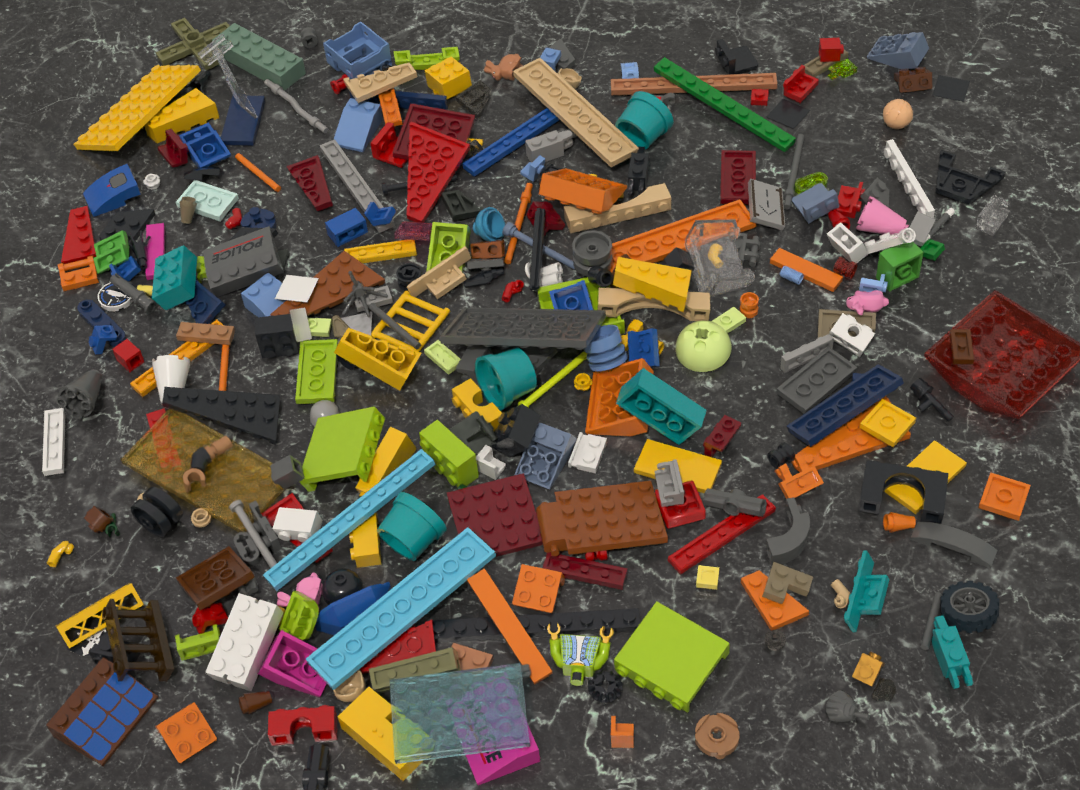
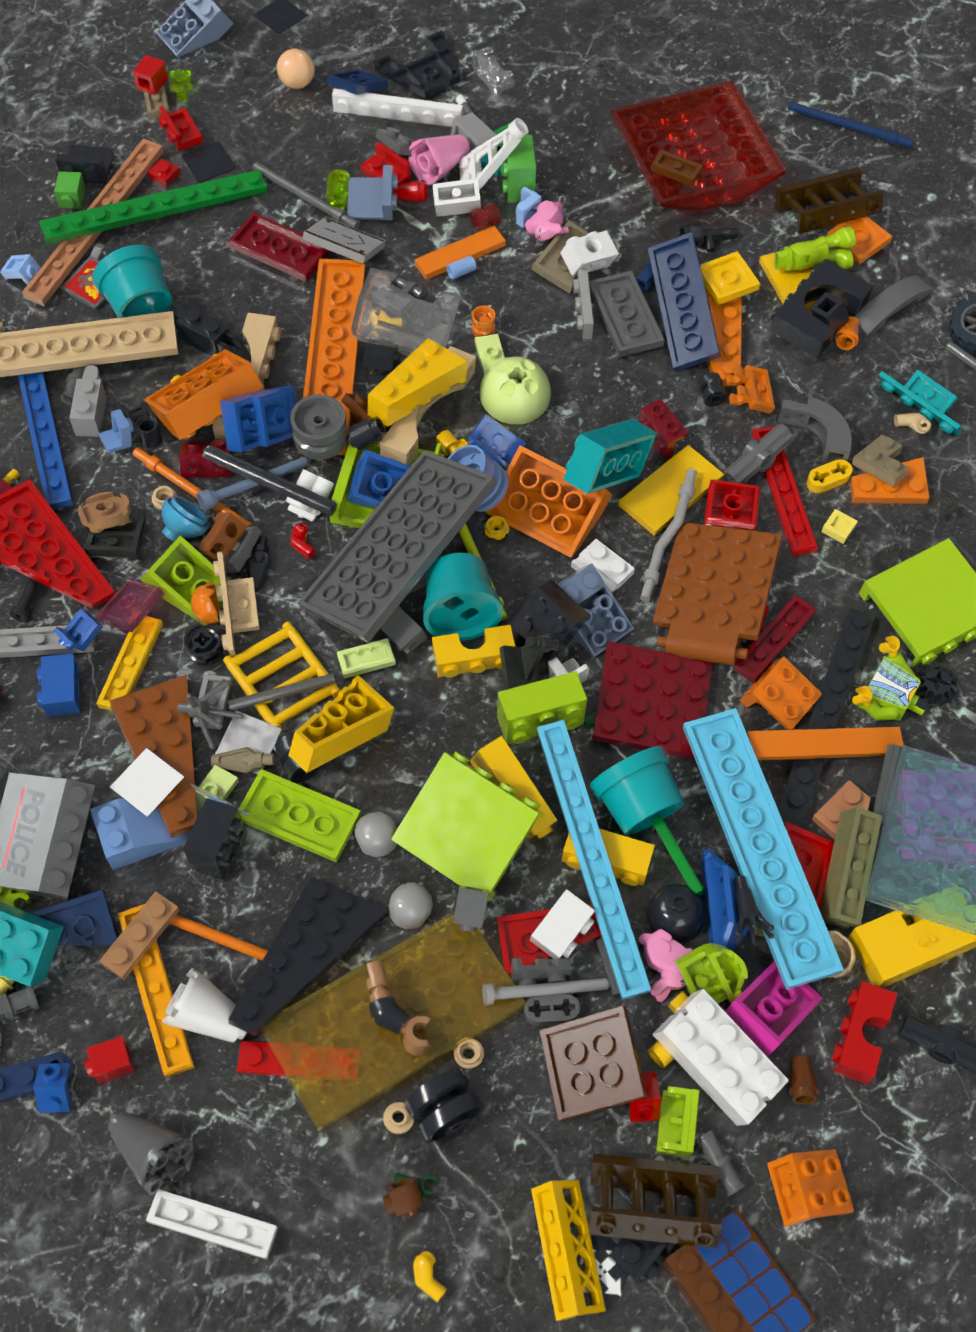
camera: 70 degrees left, 10 degrees up
light grey hinge [655,459,684,507] -> none
reddish brown bracket [894,67,932,93] -> none
none -> bright green brick [54,171,86,209]
none -> medium nougat plate [78,492,131,533]
none -> tan plate [152,486,177,510]
none -> orange hair [191,582,220,624]
none -> blue slope [220,385,297,452]
none -> dark blue tile [327,69,388,95]
none -> light grey hair [388,882,433,930]
none -> light grey bar [640,469,697,602]
none -> green tile [651,816,705,897]
none -> dark grey pin [695,1130,746,1196]
none -> black piece [734,875,774,946]
none -> lime piece [774,226,856,271]
none -> dark brown fence [775,167,884,234]
none -> yellow beam [807,459,853,493]
none -> black brick [810,292,850,336]

